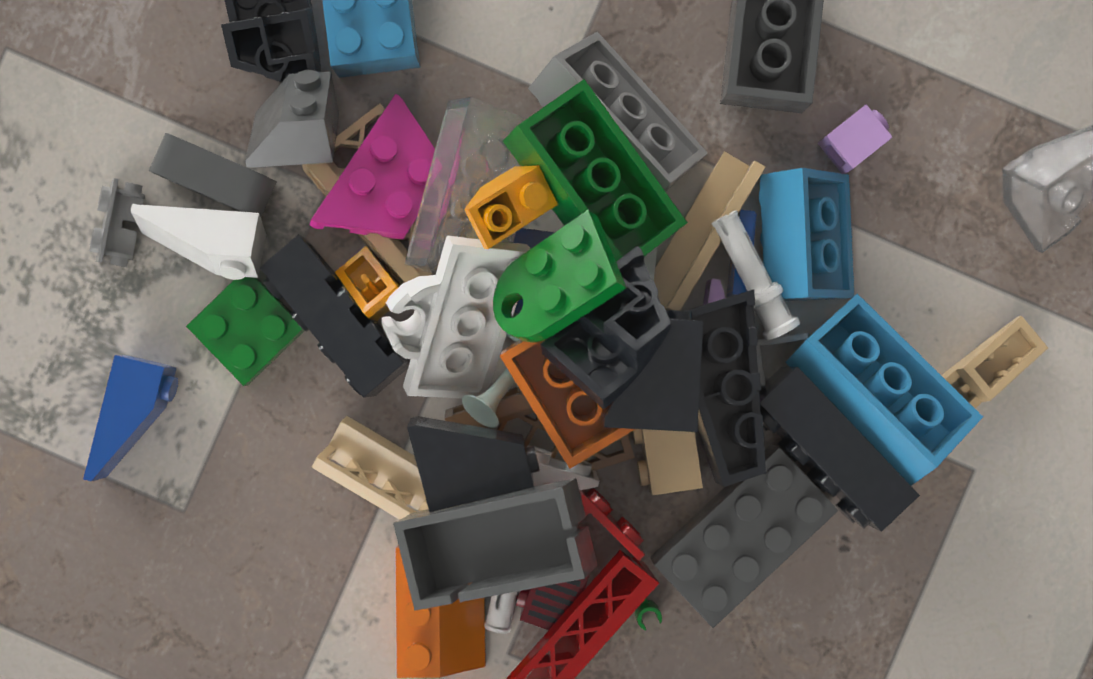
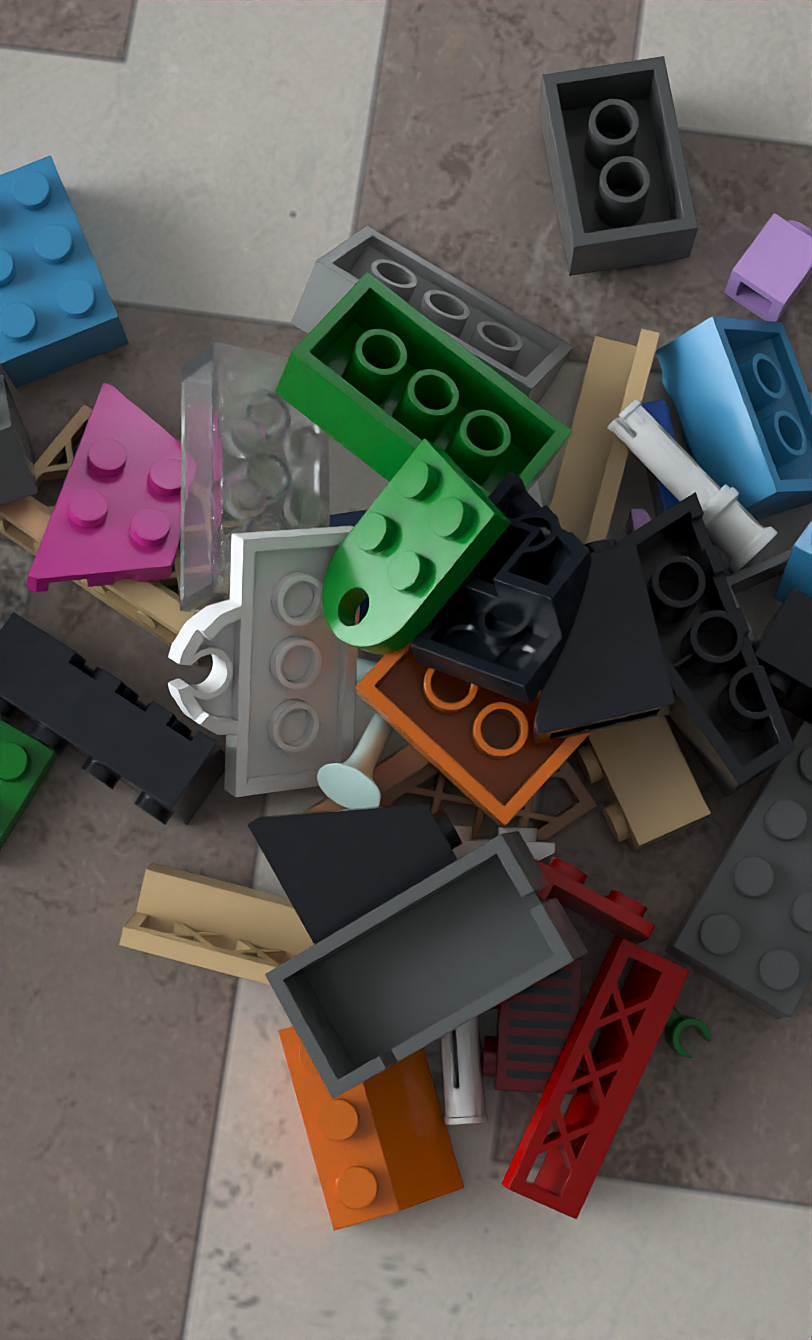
camera: 15 degrees left, 10 degrees down
light orange slope [335,246,400,321] -> none
light orange slope [464,165,558,249] -> none

